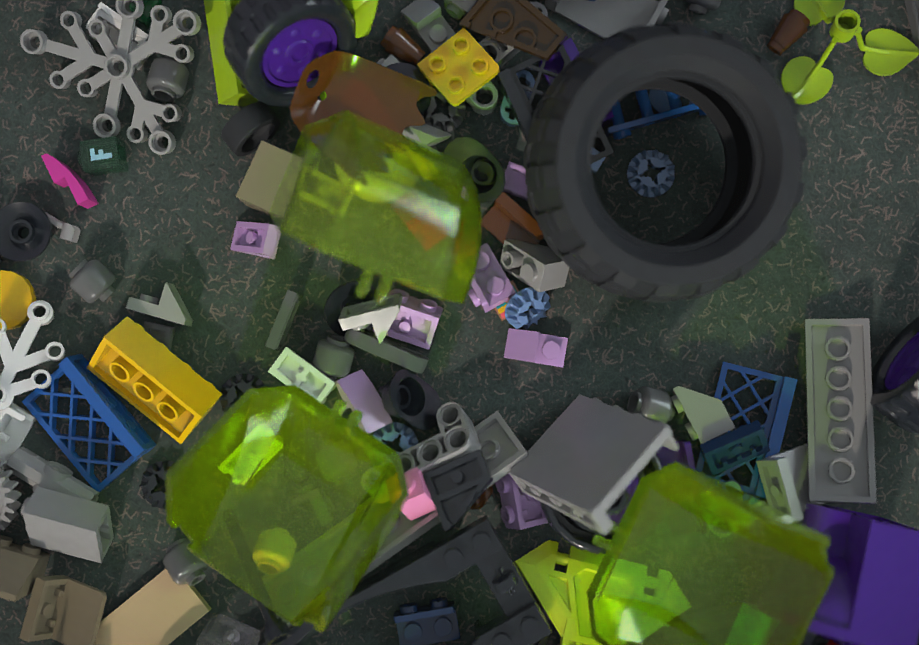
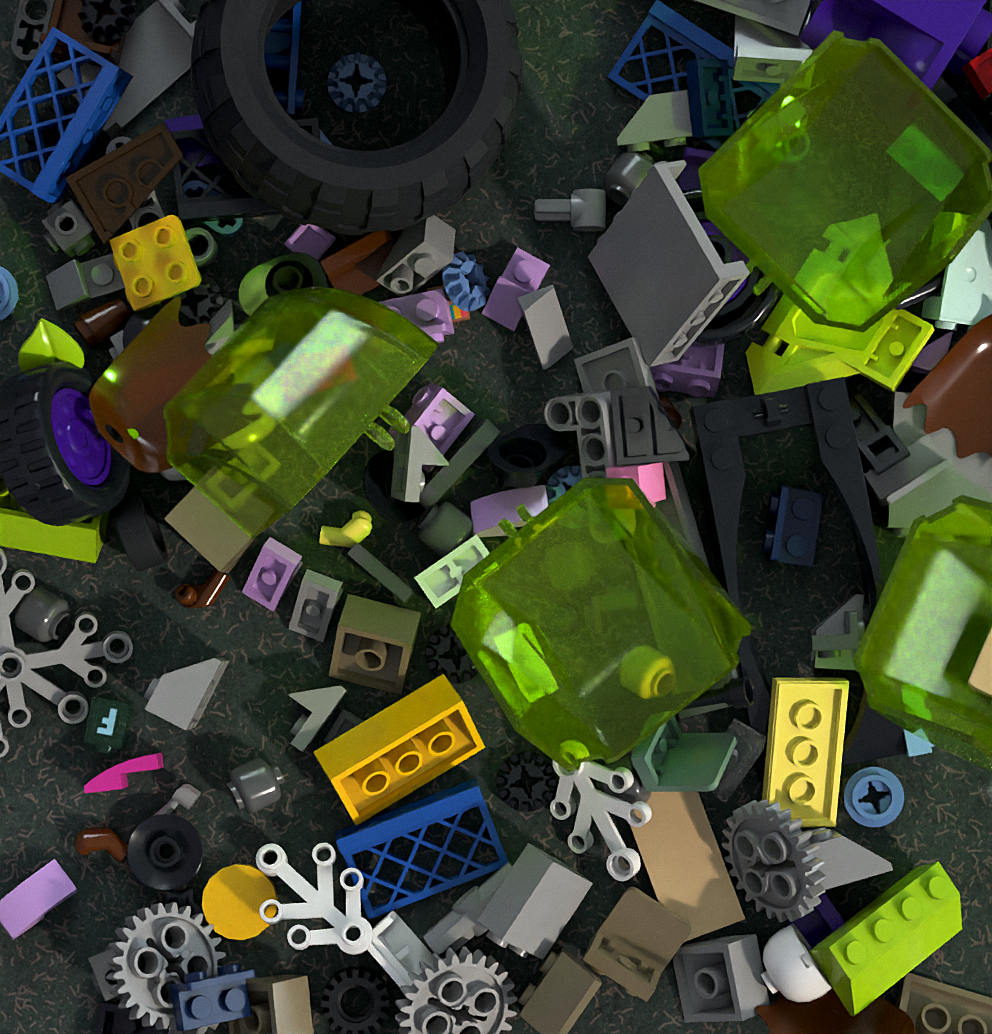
camera: 70 degrees left, 0 degrees up
none -> reddish brown arm [74,827,128,863]
none -> light grey slope [144,657,230,730]
none -> reddish brown arm [175,568,230,609]
none -> light grey slope [288,569,343,642]
none -> light yellow arm [319,510,372,548]
none -> dark tan slope [329,594,421,695]
none -> light grey slope [517,285,573,370]
none -> light grey axle [534,189,606,232]
none -> white plant [550,742,652,881]
none -> sand green bracket [631,712,737,792]

